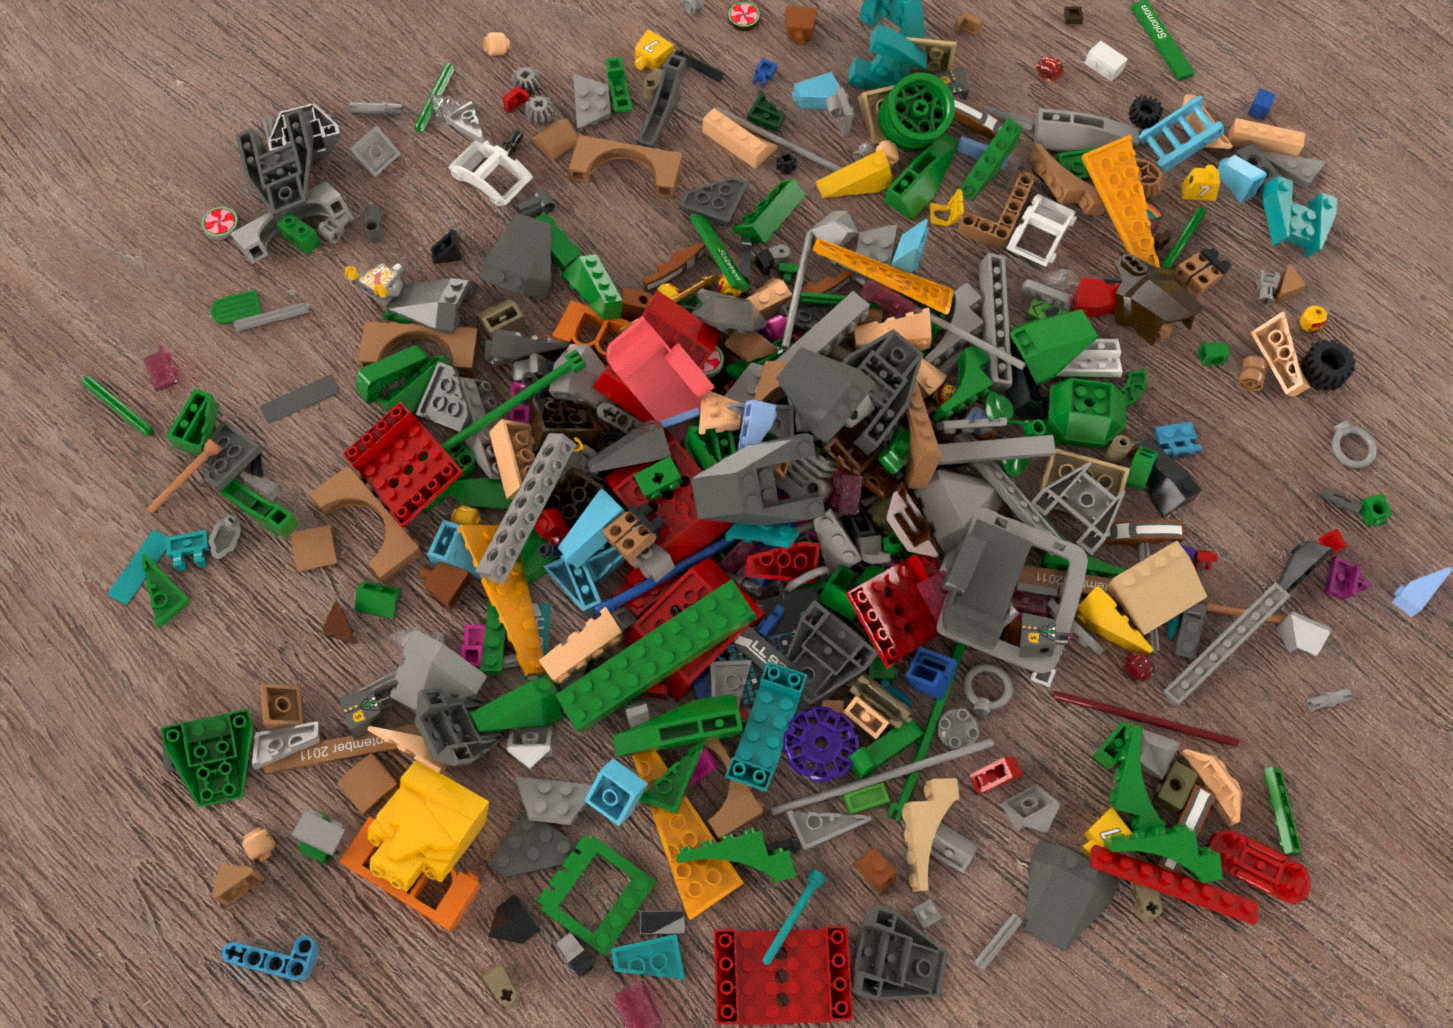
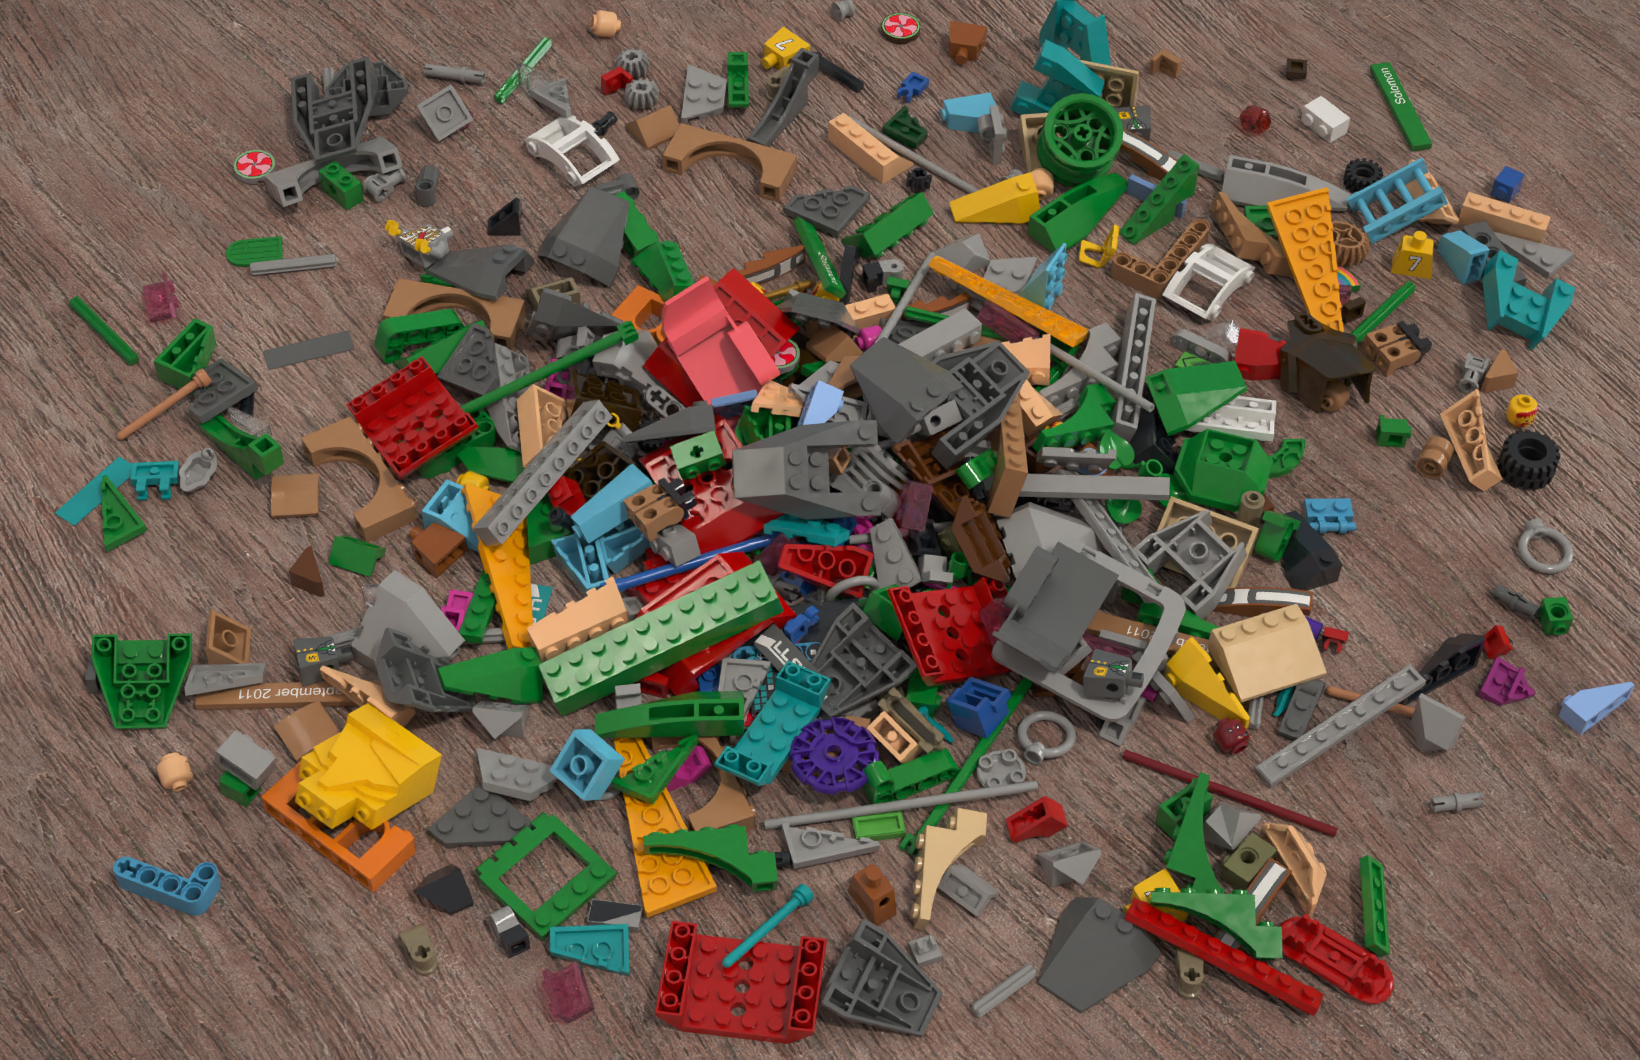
camera: 10 degrees right, 15 degrees down
medium nougat slope [212,864,266,906] -> none

